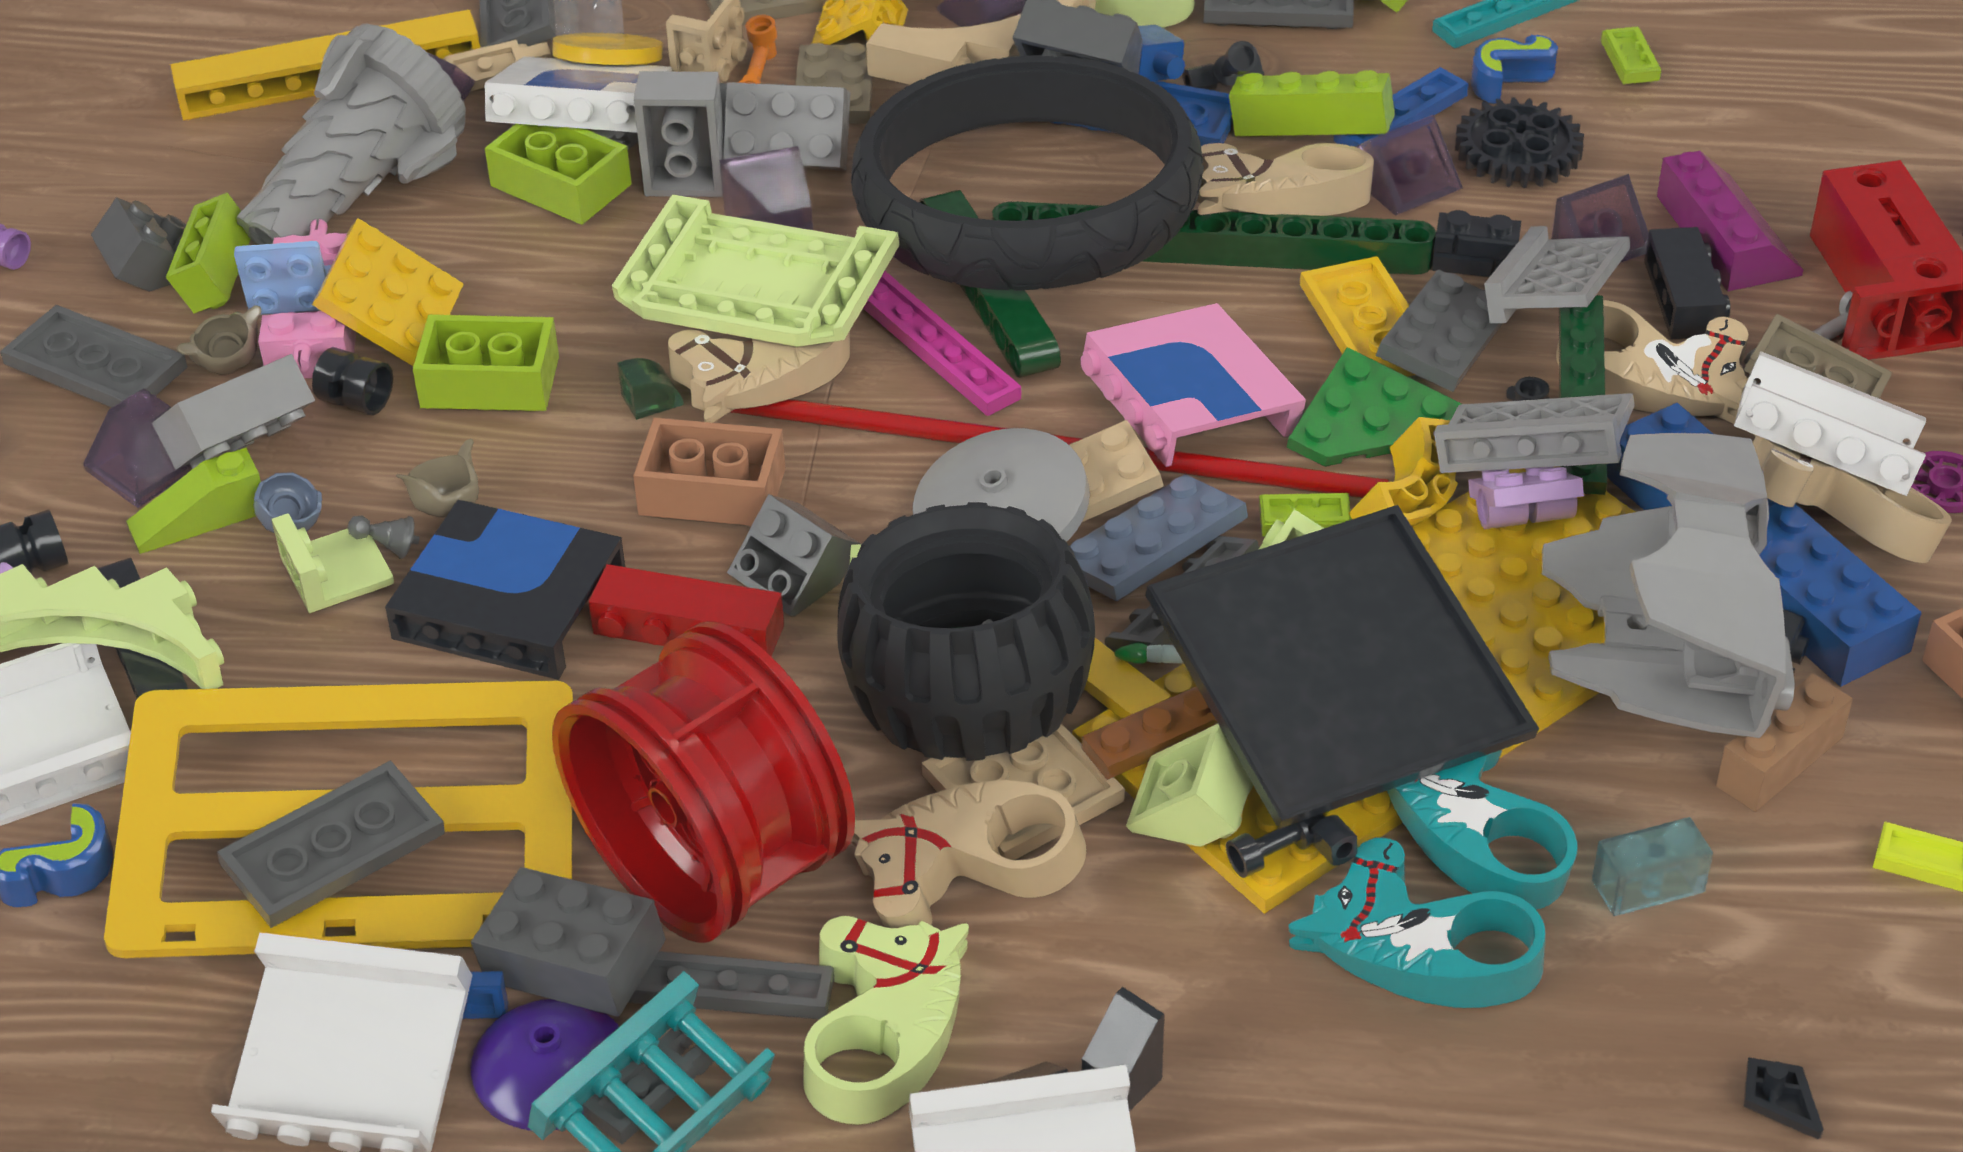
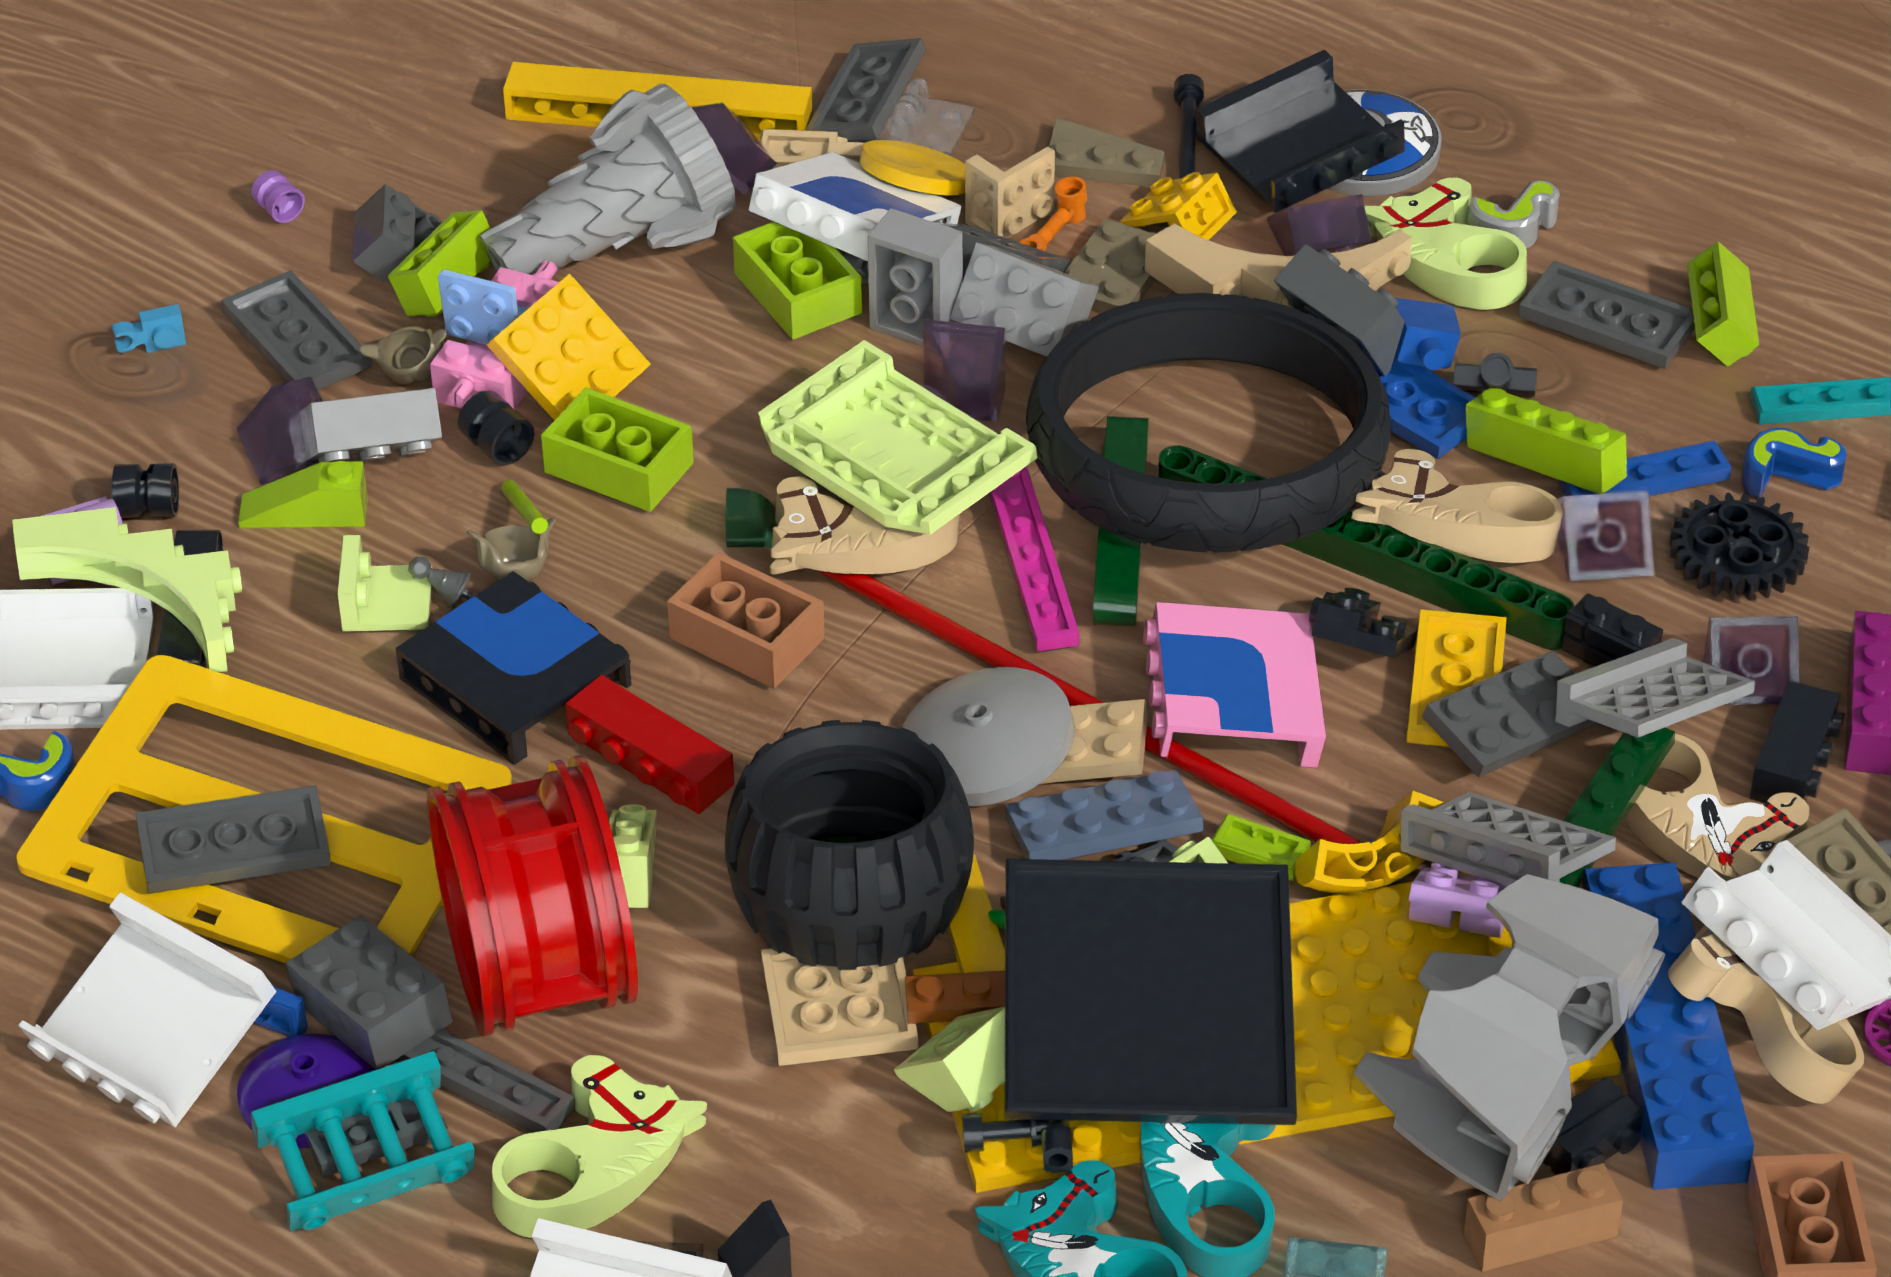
camera: 25 degrees right, 0 degrees up
sand blue hair [254,472,322,533] -> none
dark grey slope [727,494,860,617] -> none
tan animal [851,780,1086,928] -> none
green plate [1286,347,1462,467] -> none
black plate [1506,377,1551,401] -> none
none -> lime bar [501,480,548,534]
none -> black plate [1309,588,1418,658]

